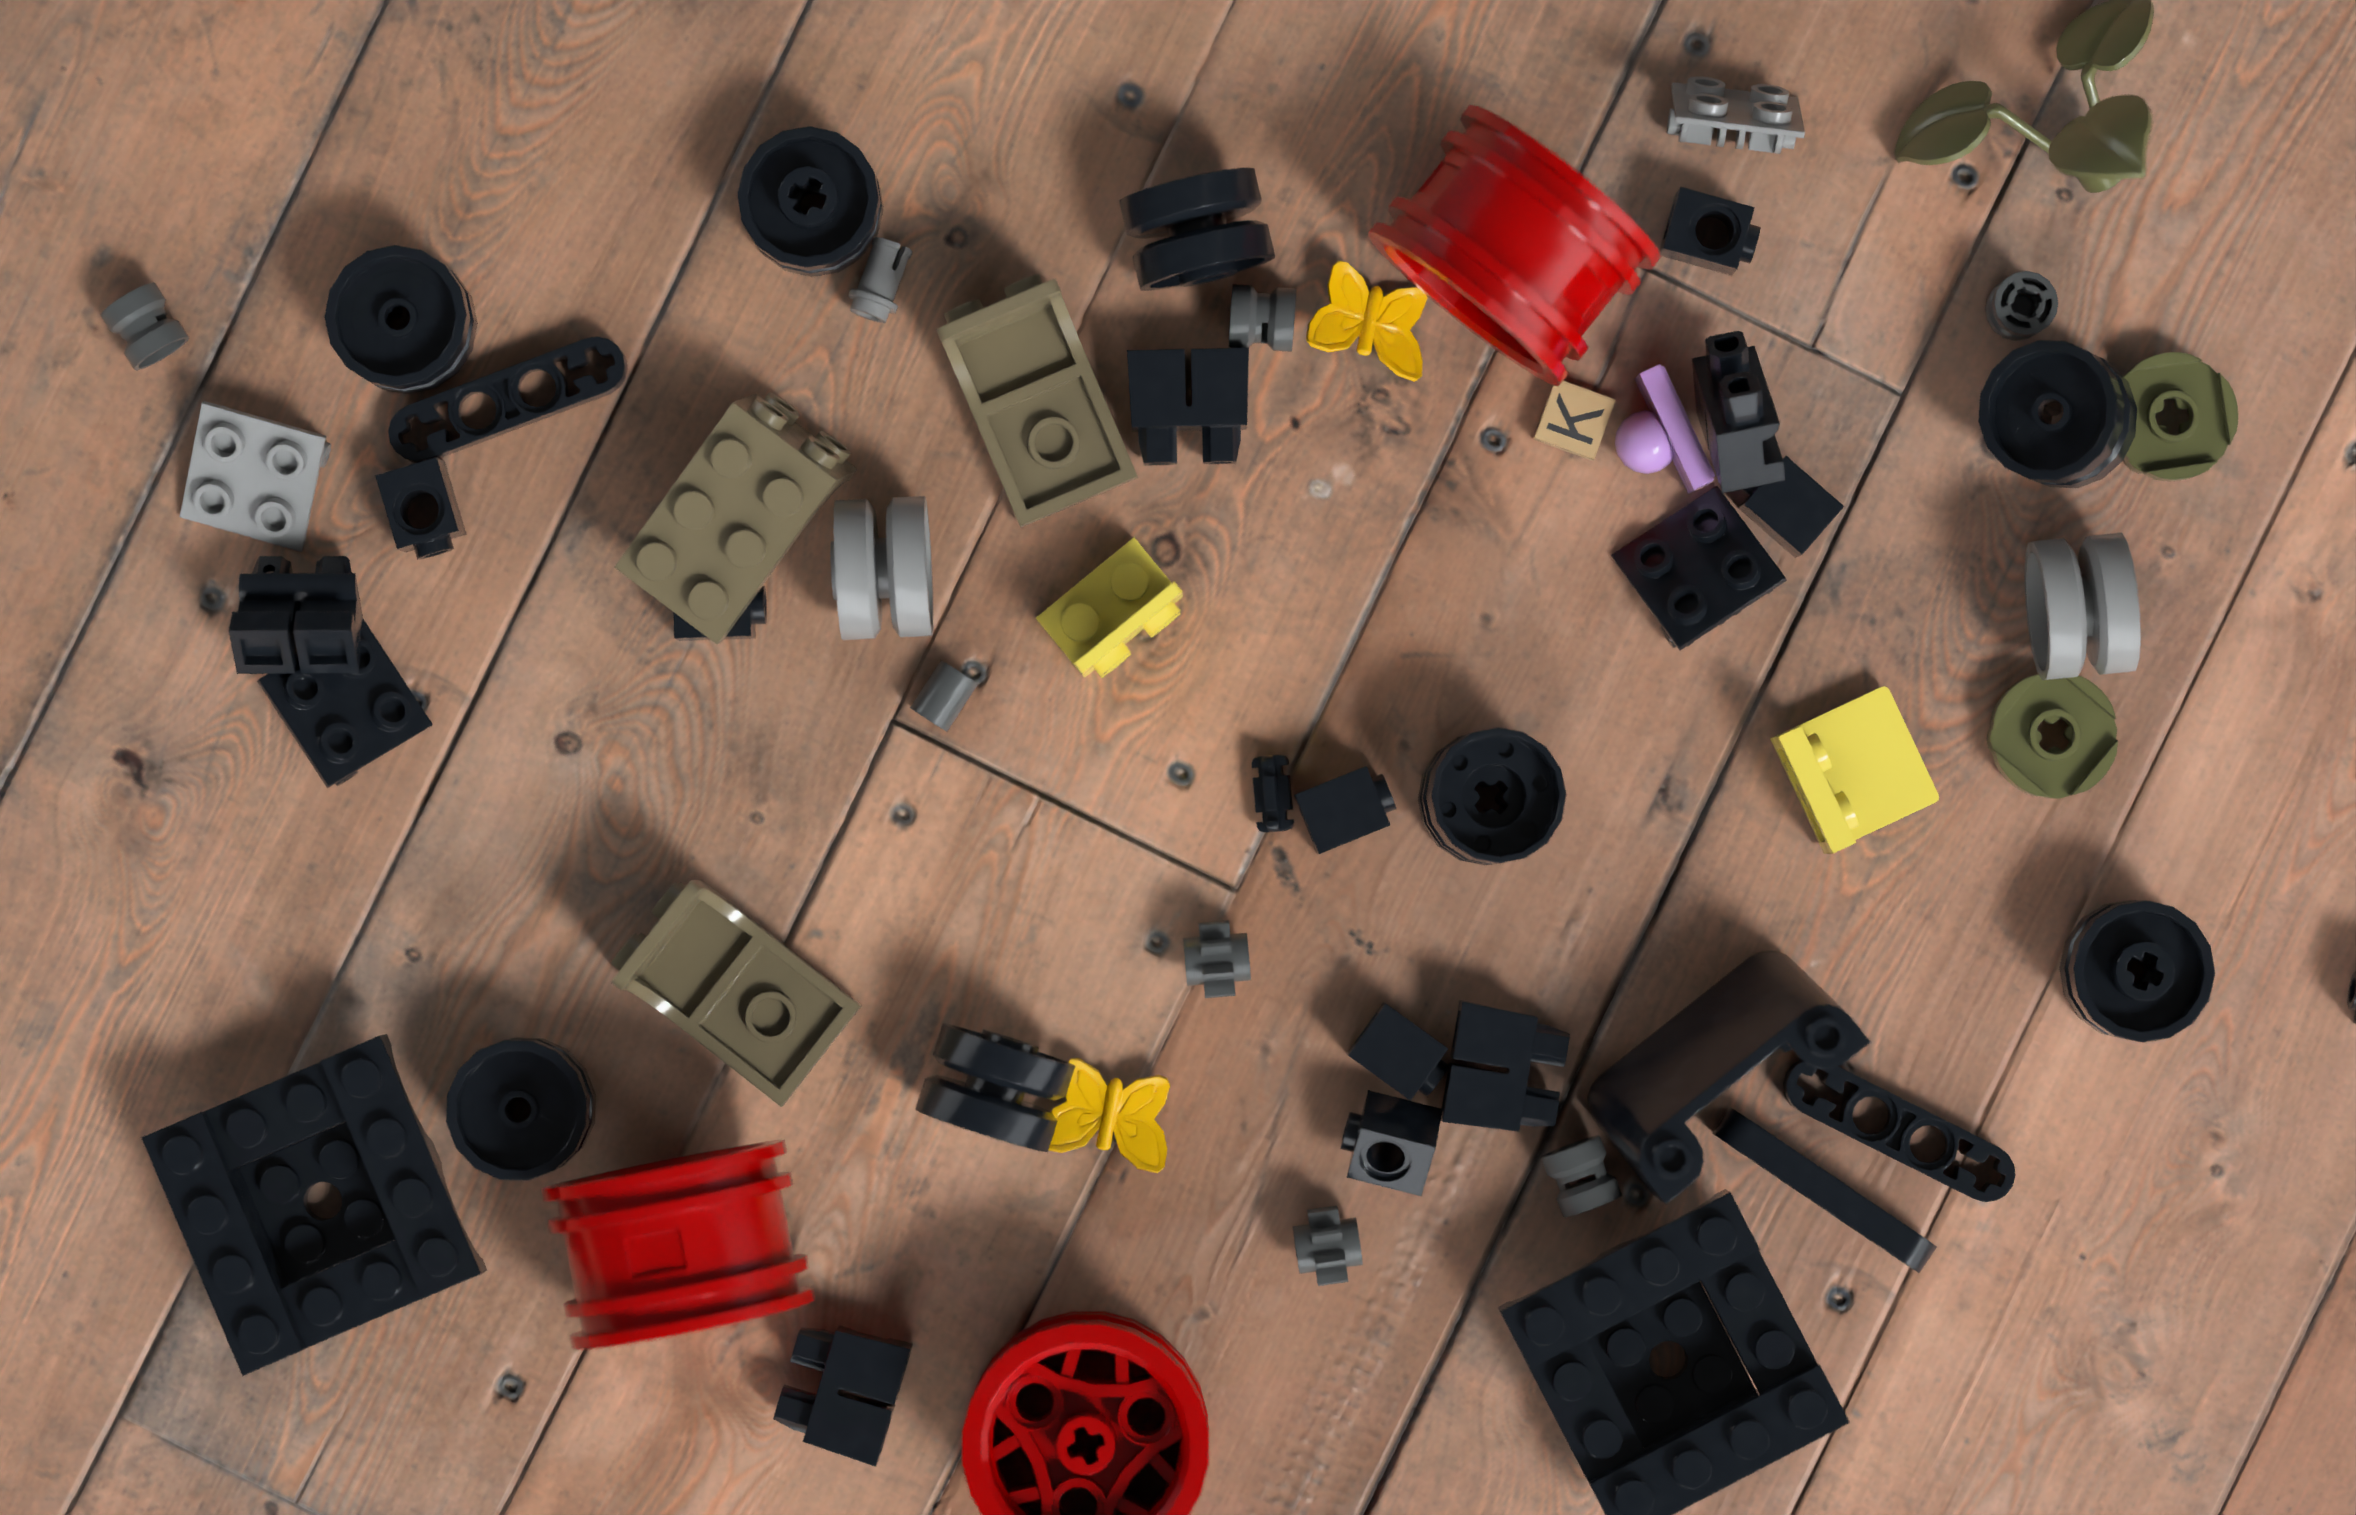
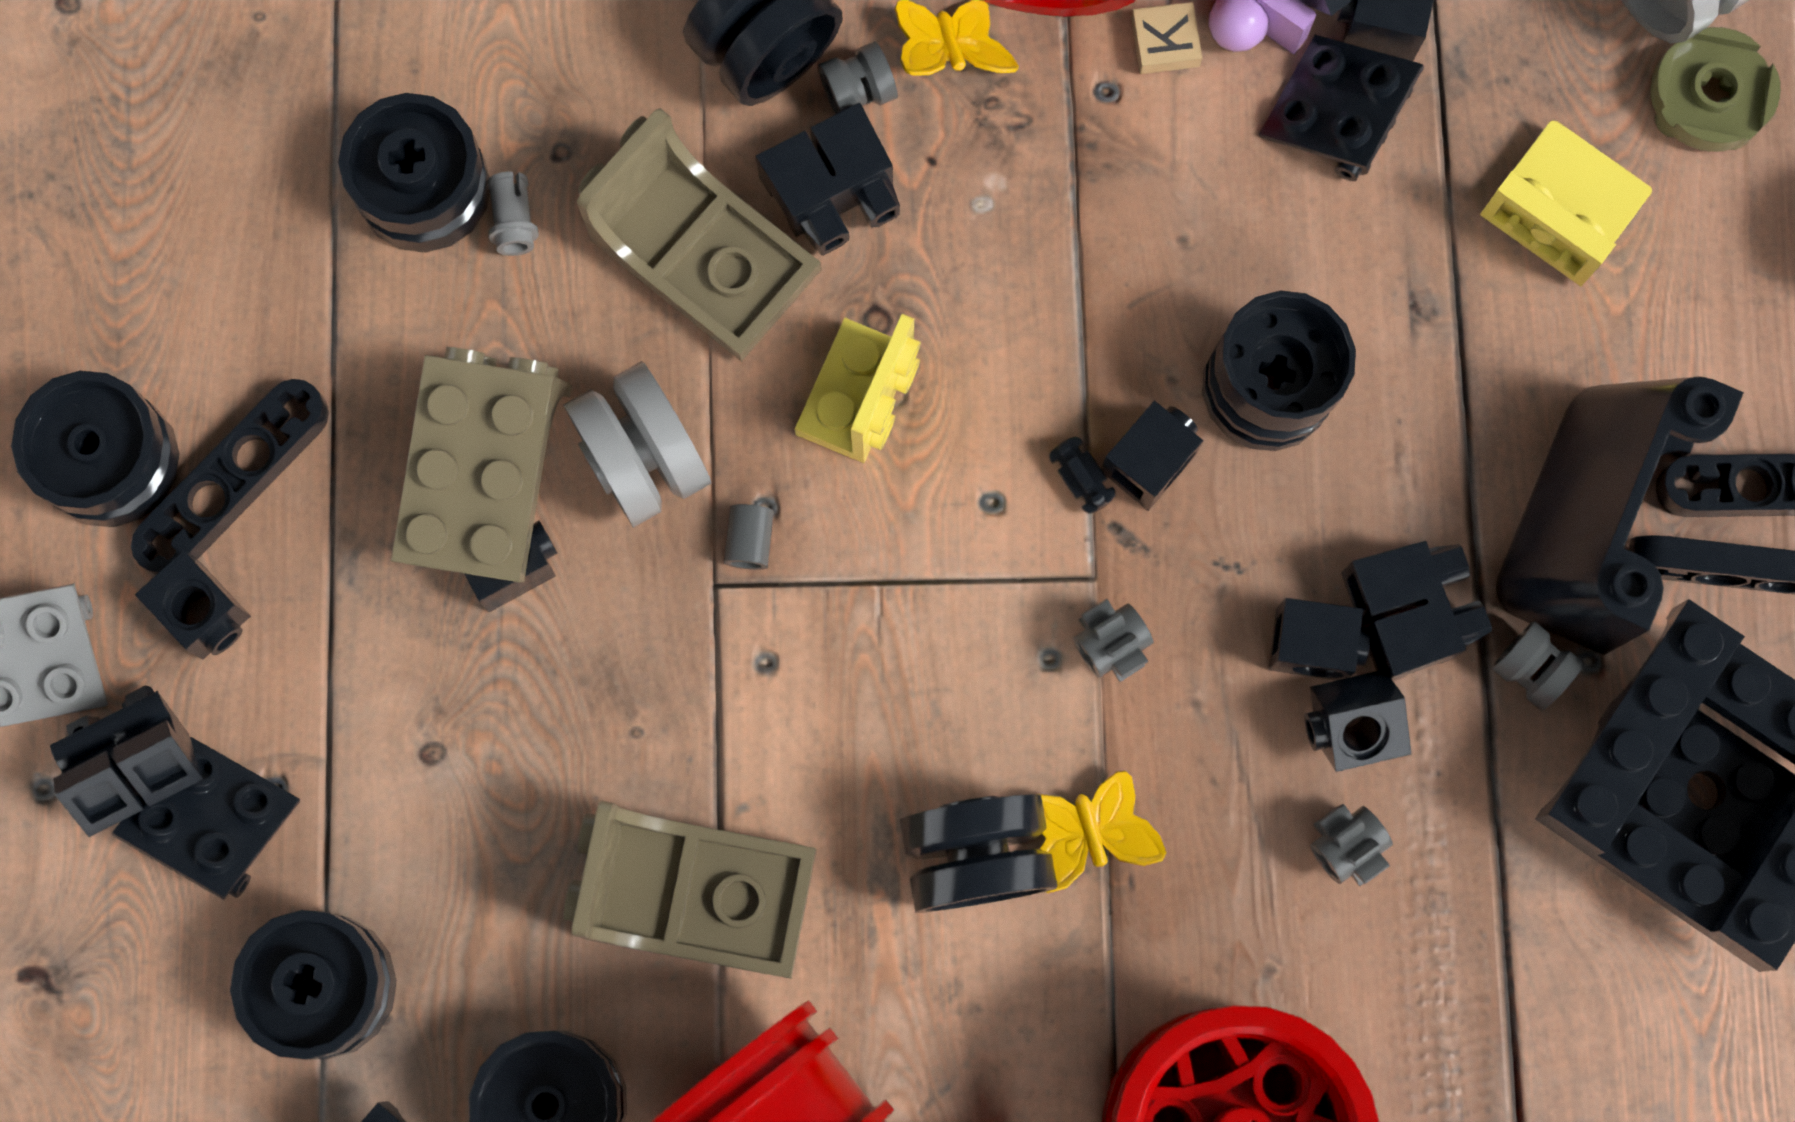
camera: 30 degrees left, 10 degrees down
none -> black wheel [230,910,397,1060]

